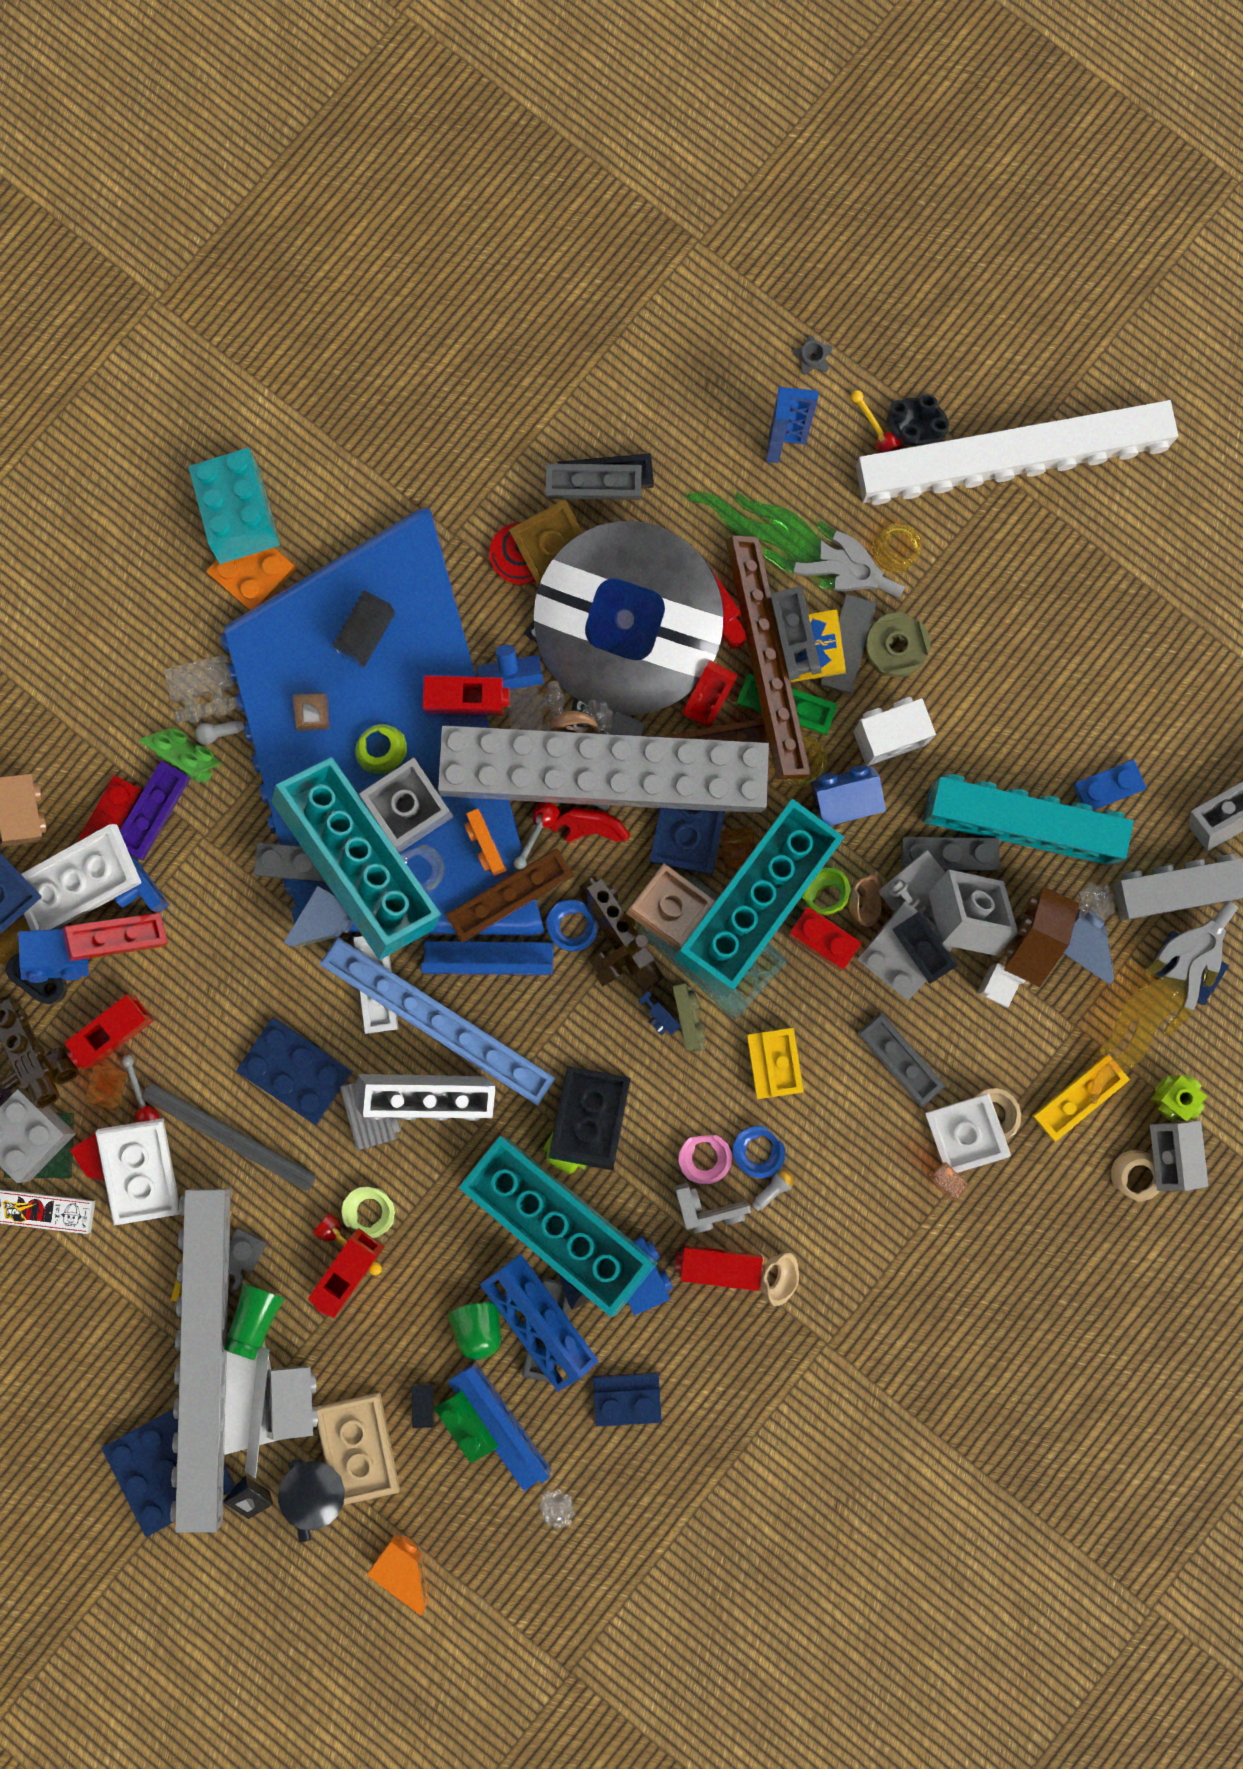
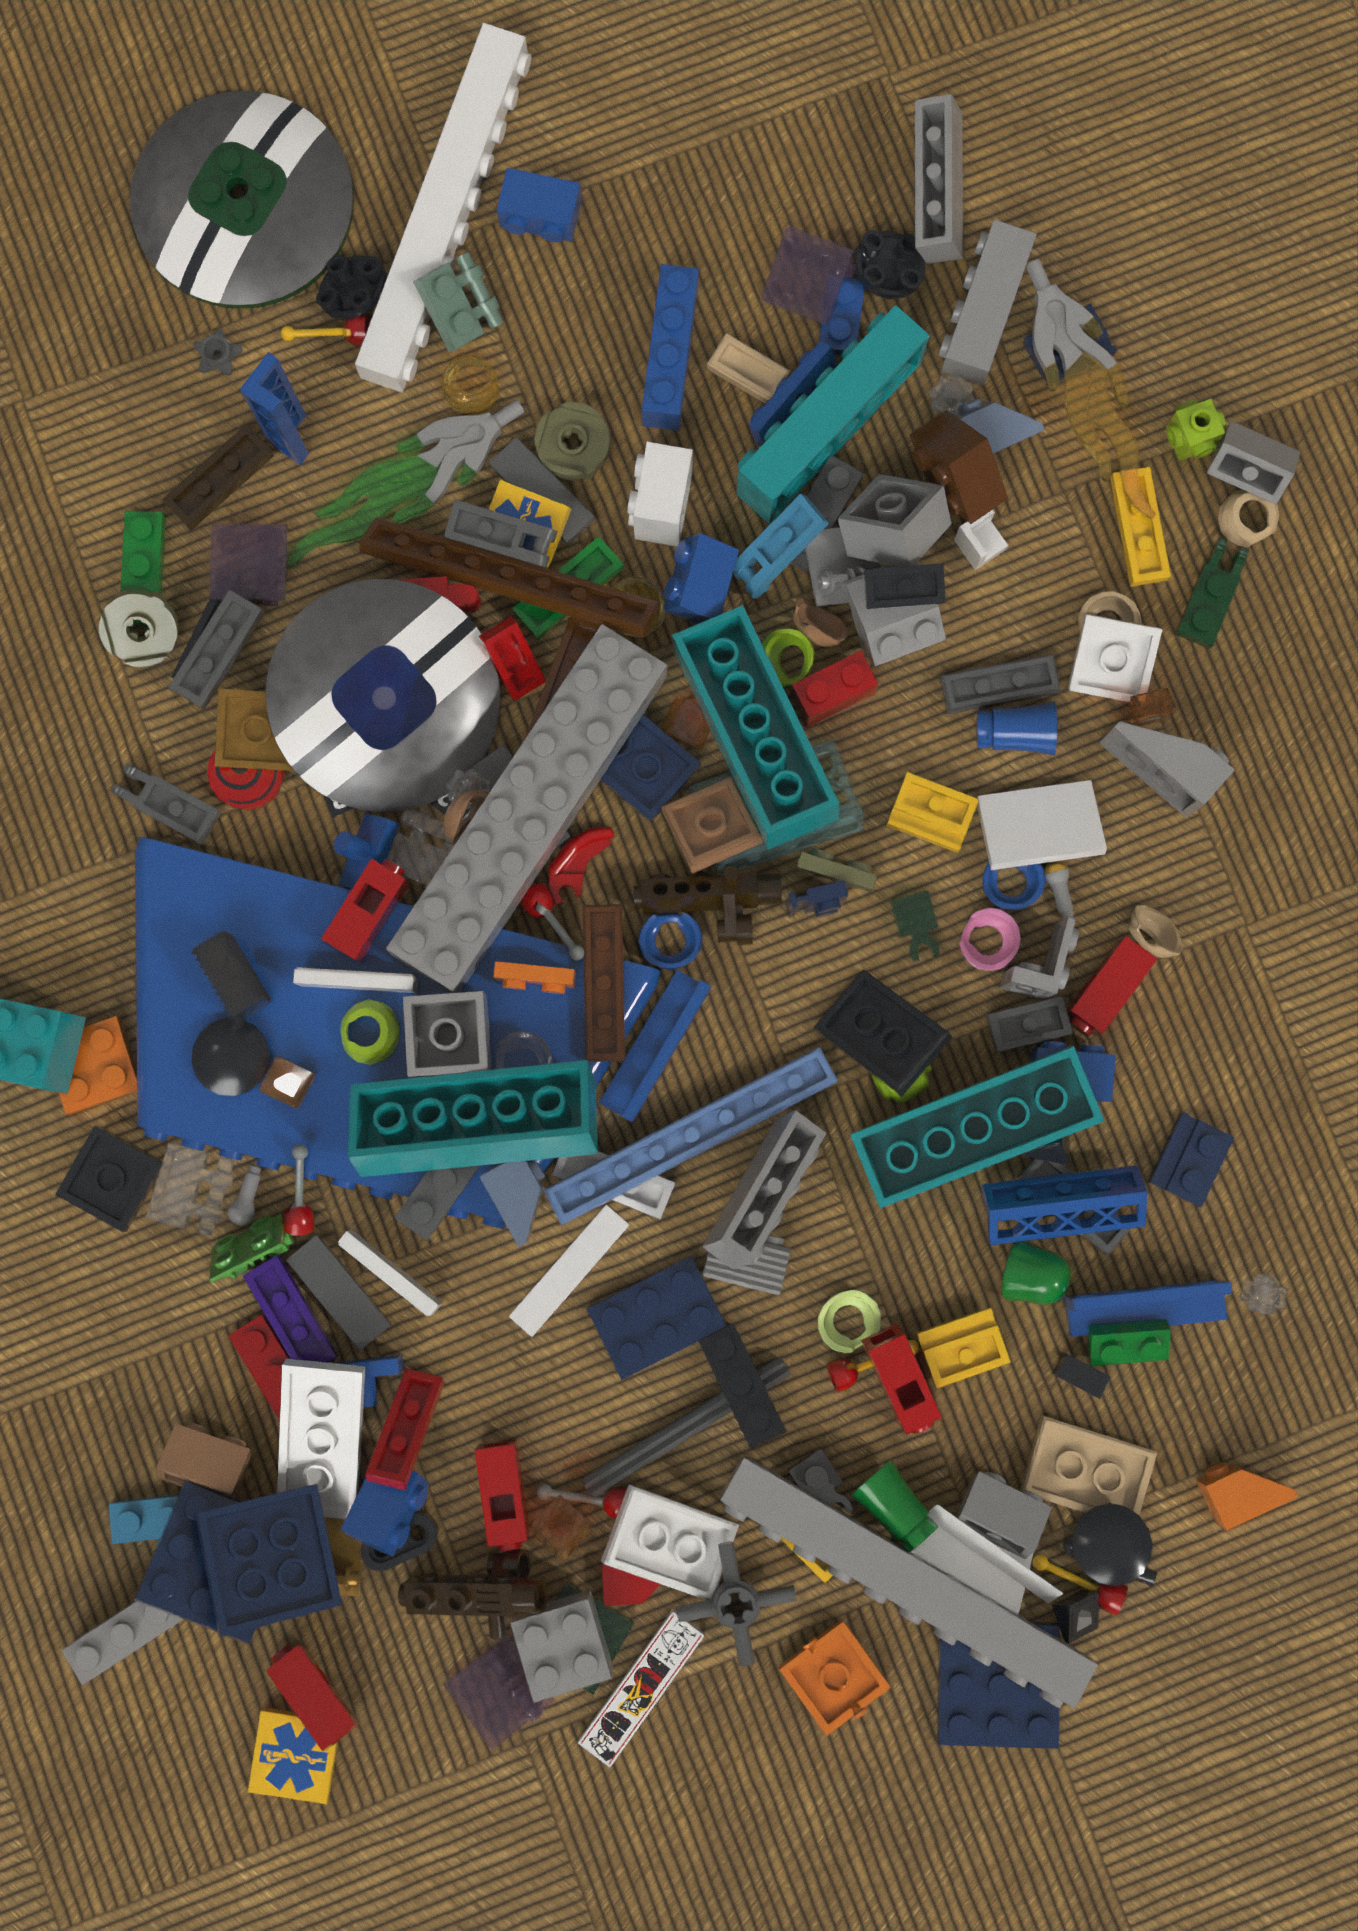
camera: 65 degrees left, 0 degrees up
none -> black plate [55,1126,166,1232]
none -> plate [99,589,179,667]
none -> dark grey hinge [110,763,222,845]
none -> green plate [120,511,166,627]
none -> dish [130,91,354,309]
none -> dark brown plate [162,424,275,531]
none -> black dish [191,1018,271,1096]
none -> hinge [209,524,288,606]
none -> hinge [283,1144,315,1236]
none -> dark grey tile [286,1234,392,1351]
none -> white tile [293,967,418,993]
none -> white tile [338,1230,443,1316]
none -> sand green plate [413,251,504,352]
none -> blue brick [497,168,582,242]
none -> white sticker [509,1205,629,1337]
none -> blue brick [642,264,699,431]
none -> dark grey bar [676,1541,797,1666]
none -> black plate [698,1324,787,1450]
none -> tan tile [707,333,790,404]
none -> dark azure plate [733,493,829,598]
none -> blue tile [749,341,838,447]
none -> hinge [761,226,856,325]
none -> orange plate [778,1618,891,1736]
none -> black dish [853,230,925,299]
none -> clear green plate [890,890,939,963]
none -> yellow plate [916,1307,1011,1389]
none -> blue plant [976,701,1057,755]
none -> white tile [977,780,1107,870]
none -> dark grey plate [986,996,1073,1053]
none -> hinge [1032,1554,1128,1616]
none -> light grey slope [1099,721,1235,818]
none -> dark green hinge [1175,537,1249,649]

